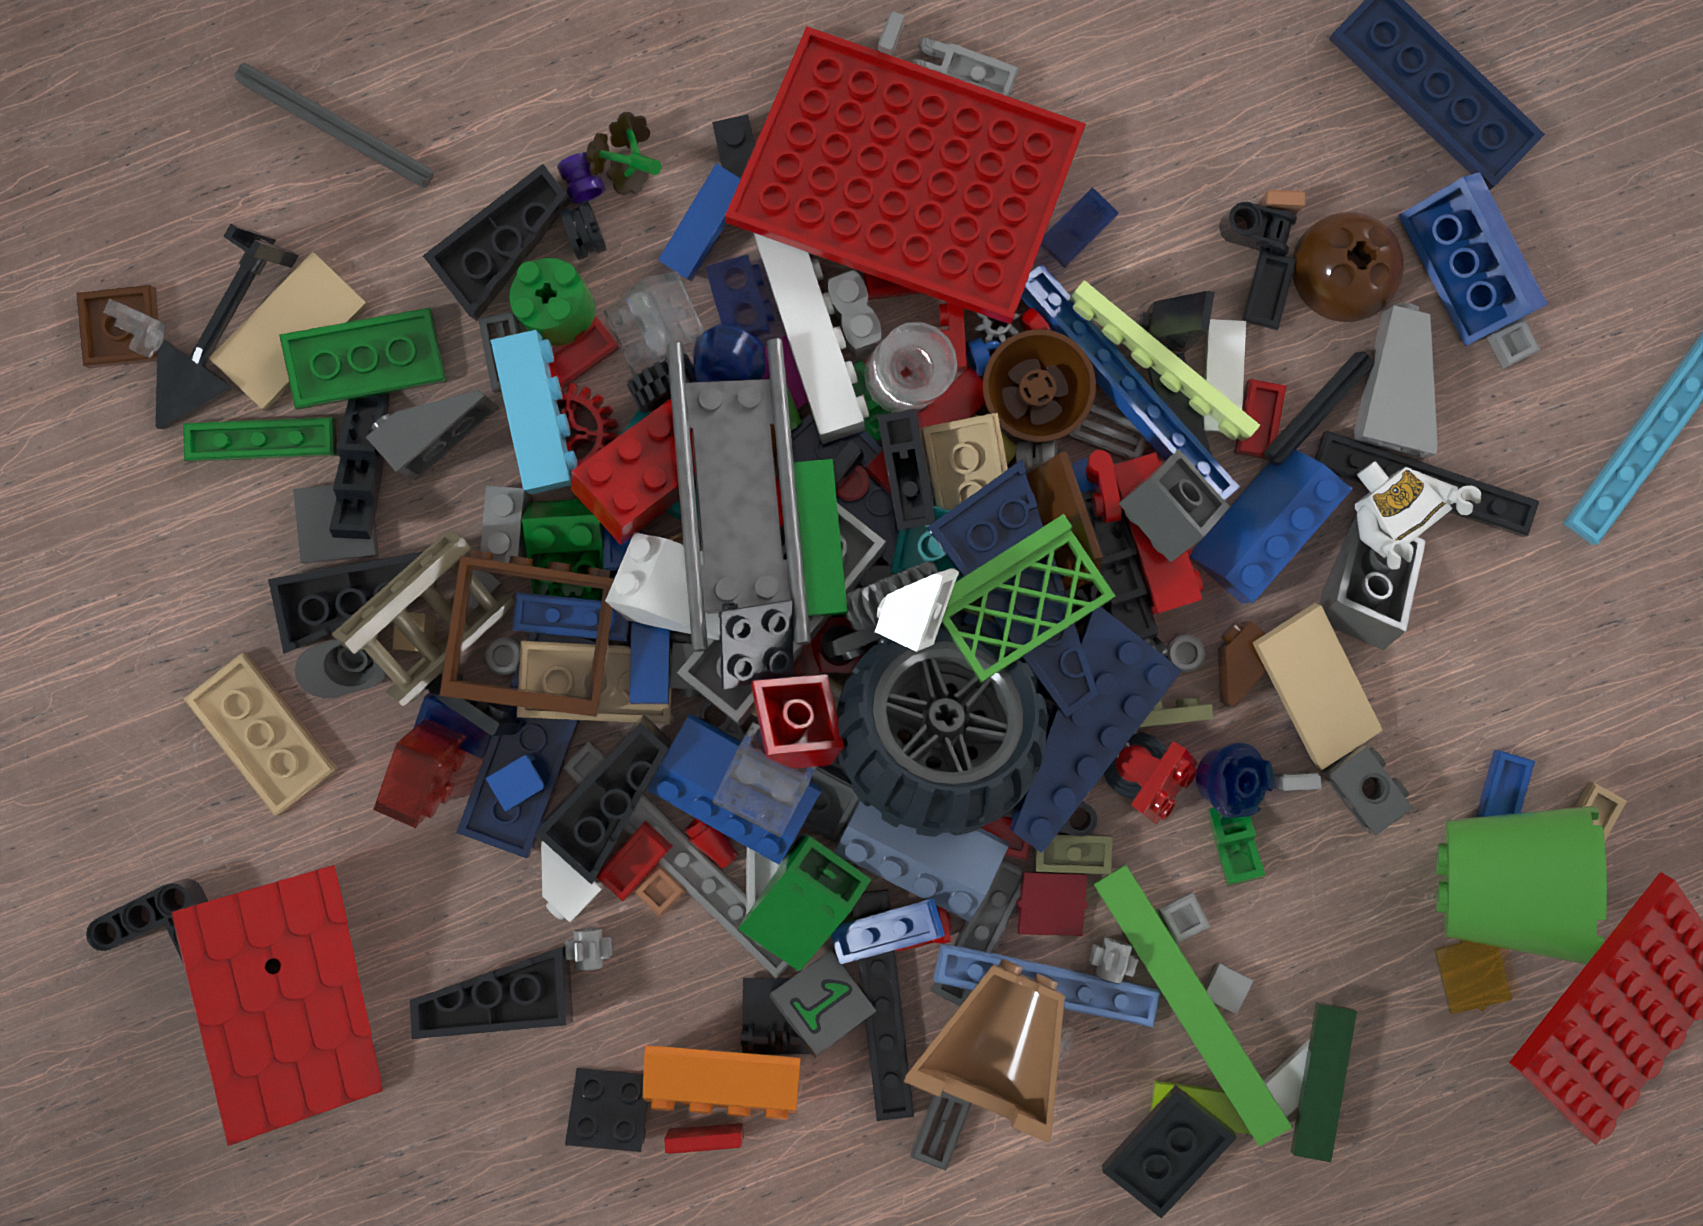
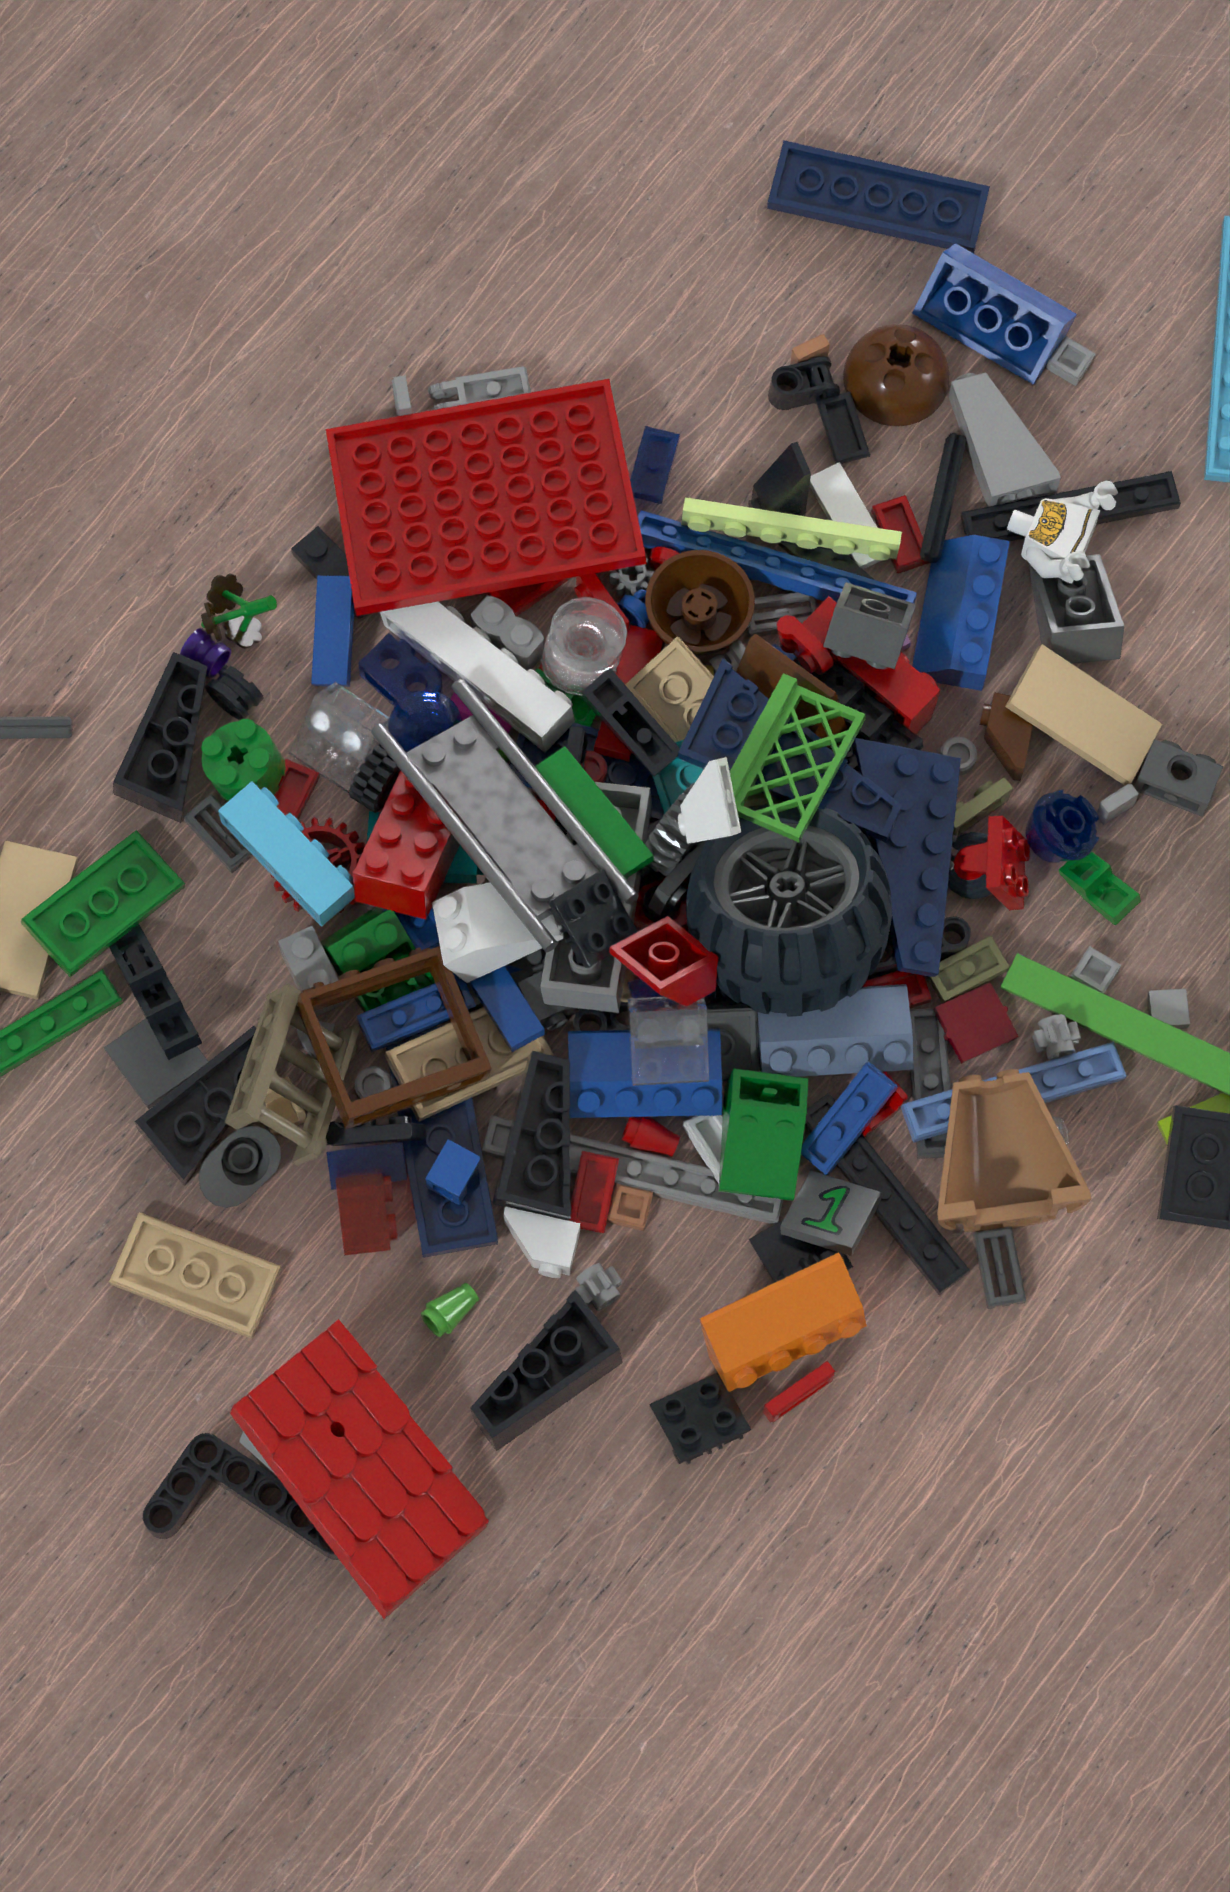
camera: 30 degrees left, 15 degrees down
dark grey slope [366,390,499,480] -> none
none -> bright green cone [421,1283,479,1337]

